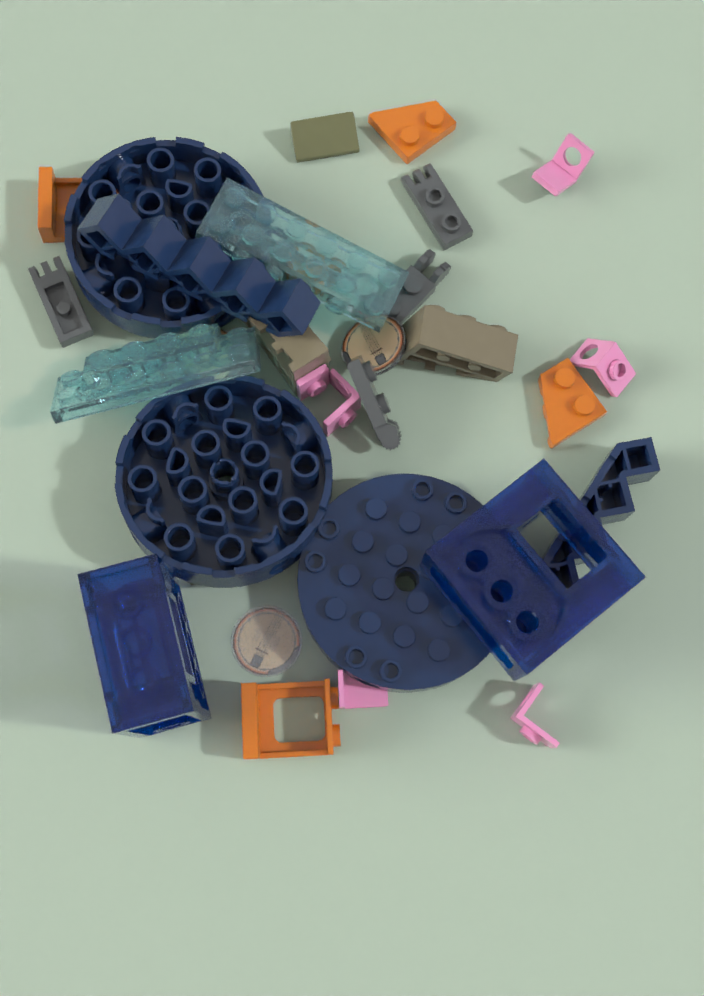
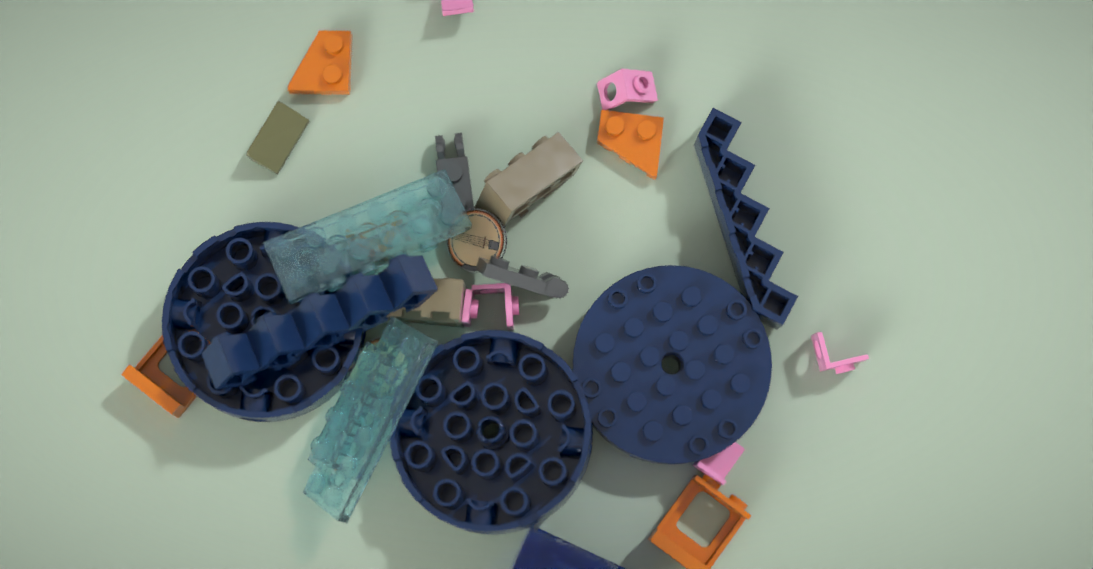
camera: 45 degrees left, 5 degrees up
dark grey hinge [28,256,94,348] -> none
clear piece [231,605,302,677] -> none
dark grey hinge [401,163,473,251] -> none
clear blue piece [420,458,646,681] -> none

